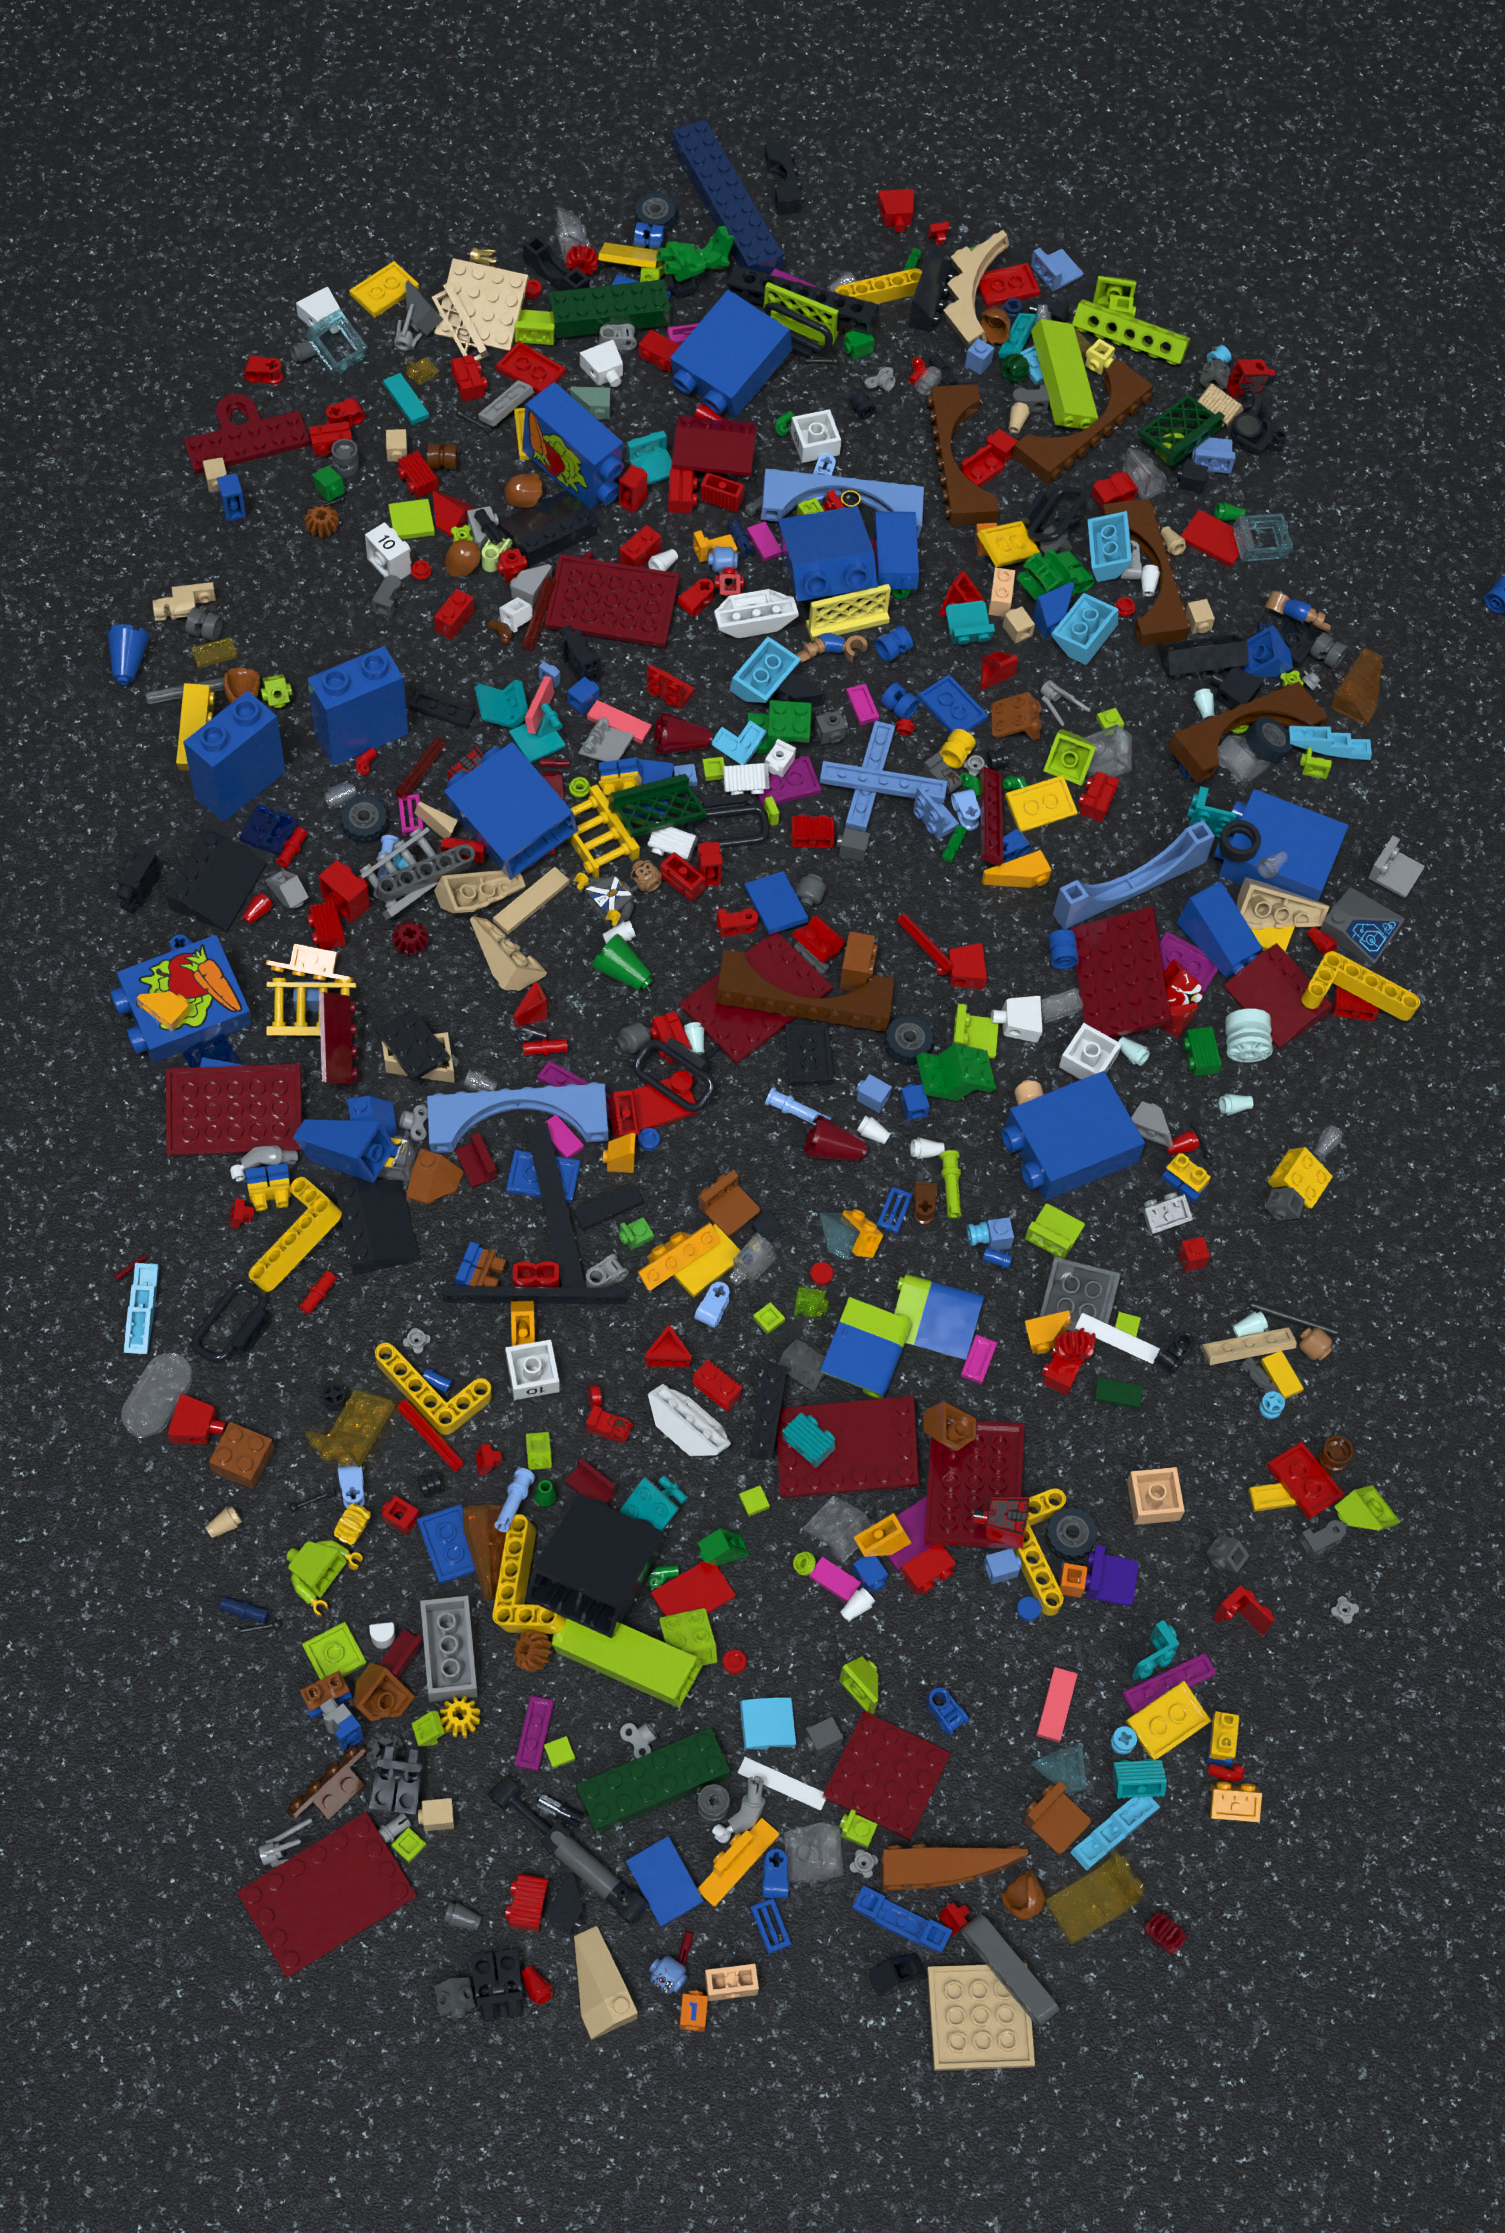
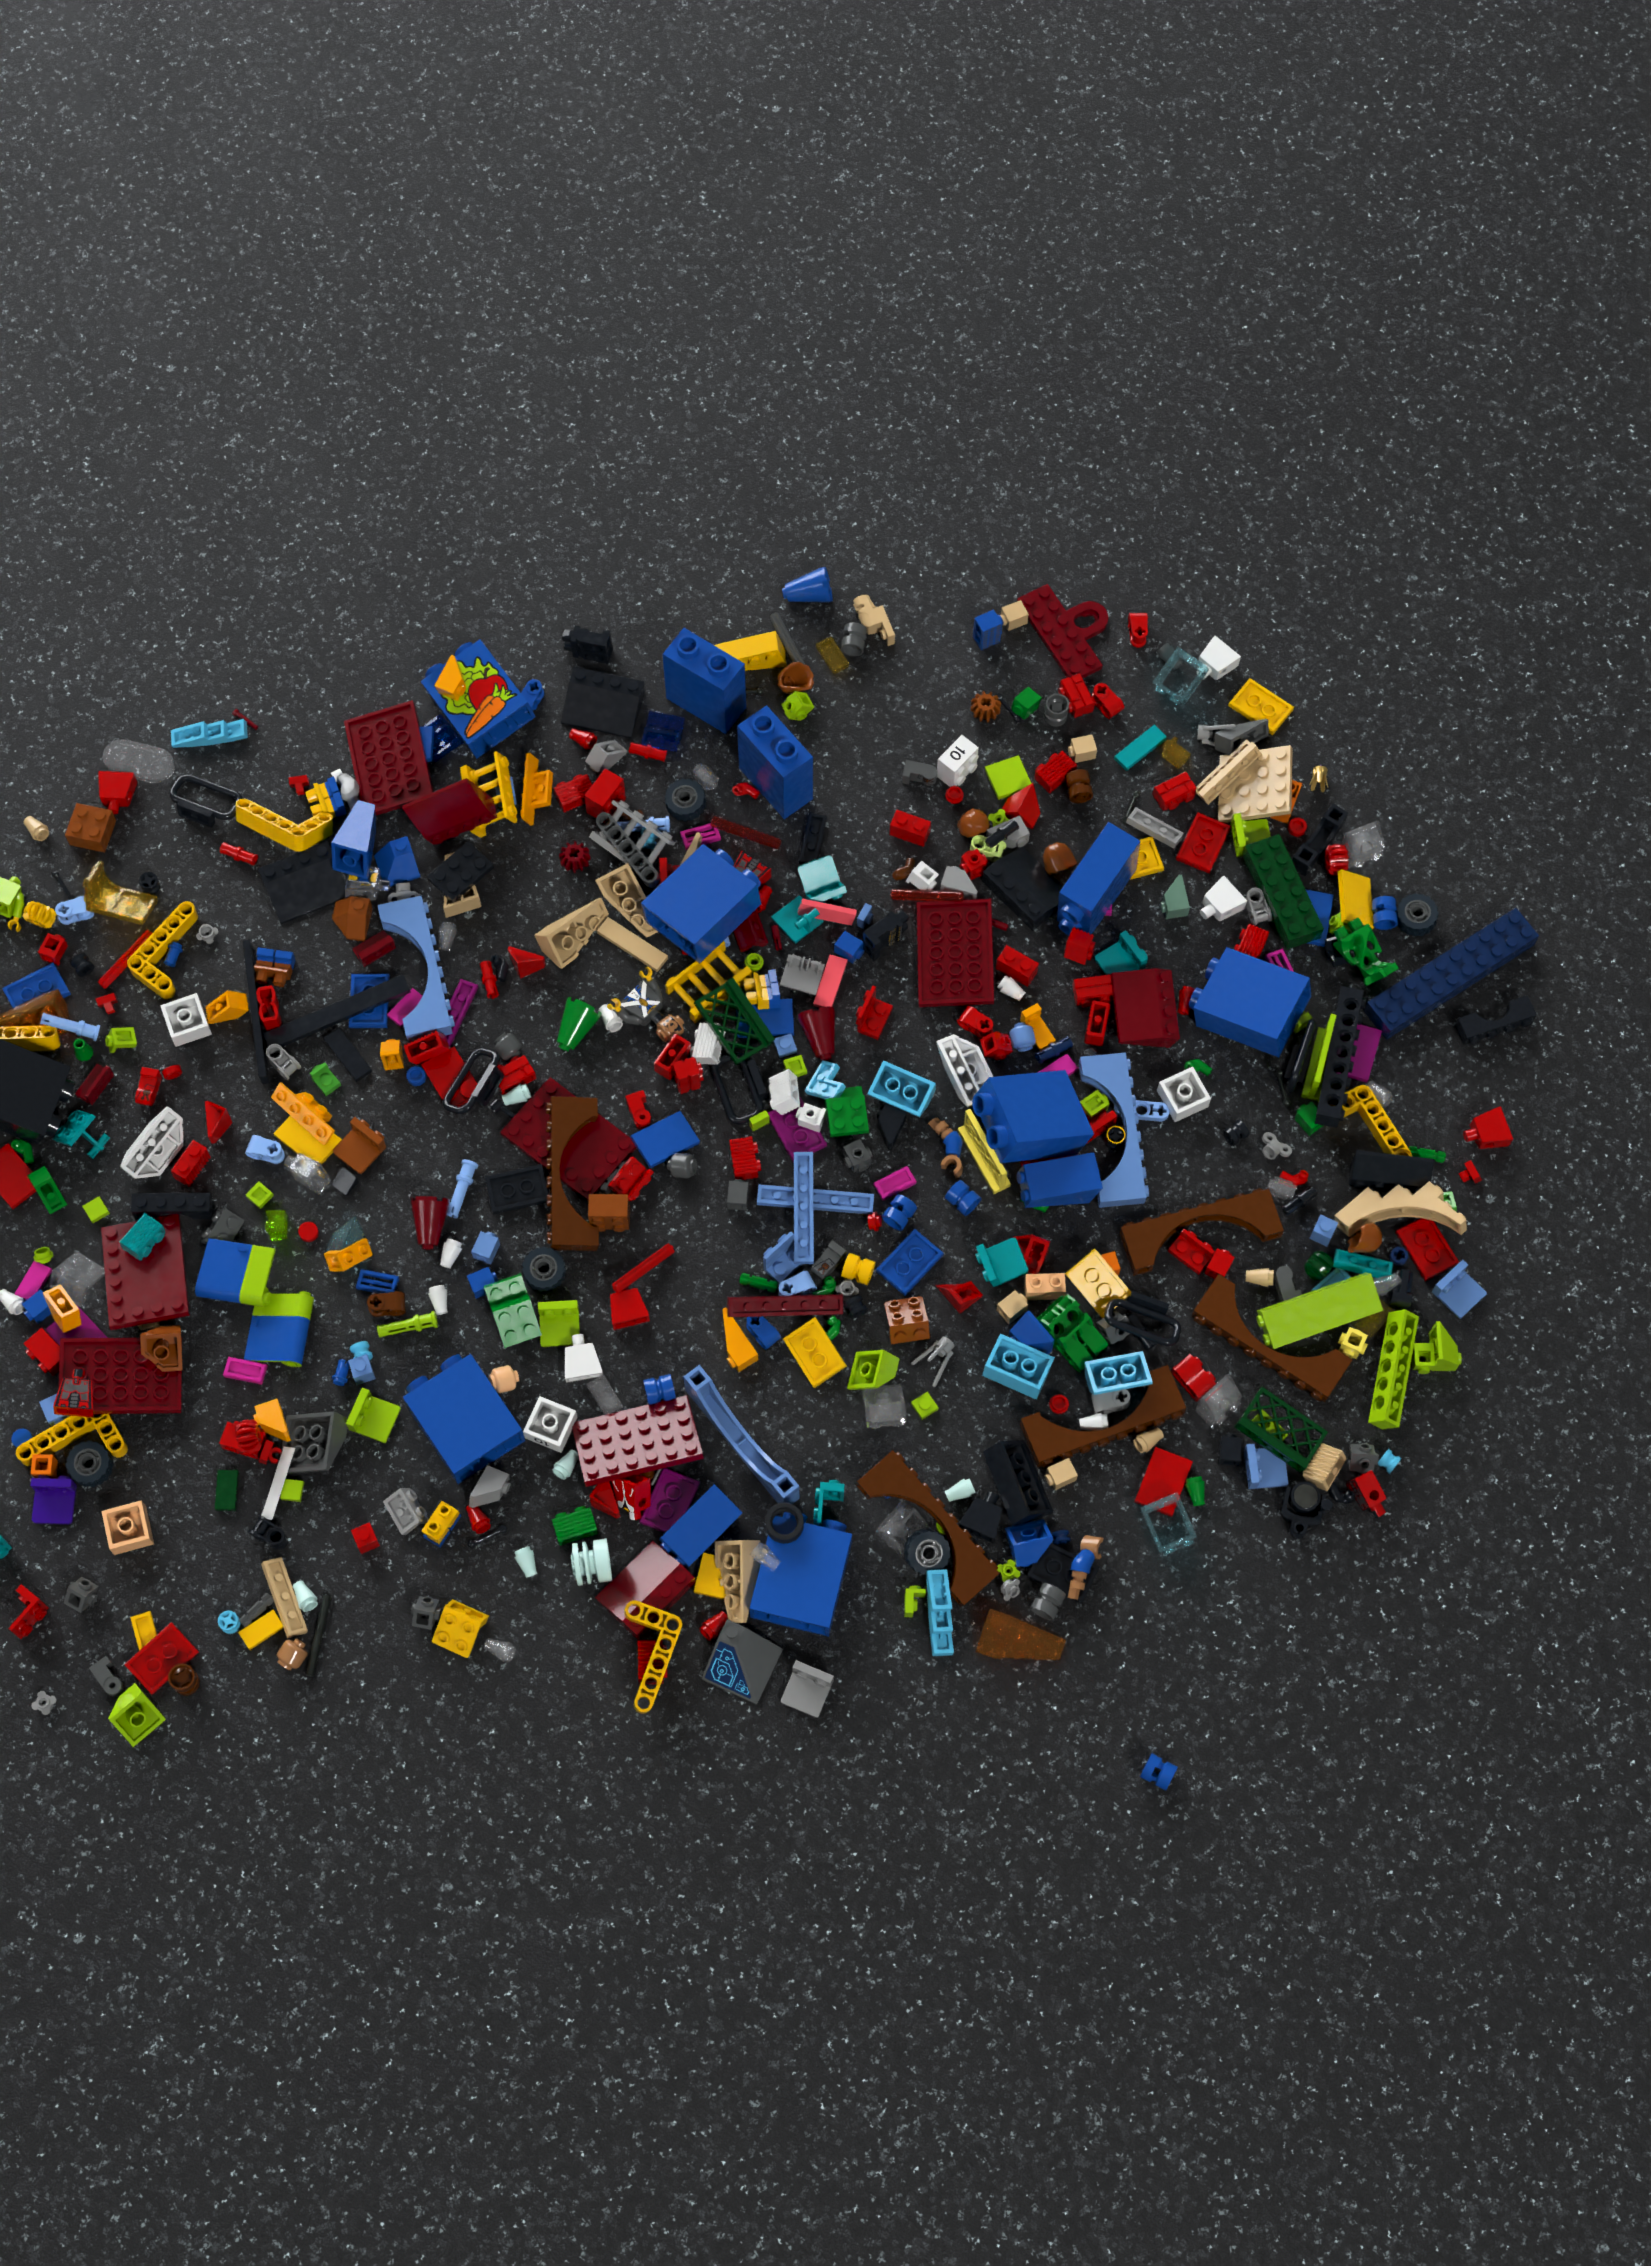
camera: 85 degrees right, 5 degrees up
red brick [1078,771,1119,822] -> none

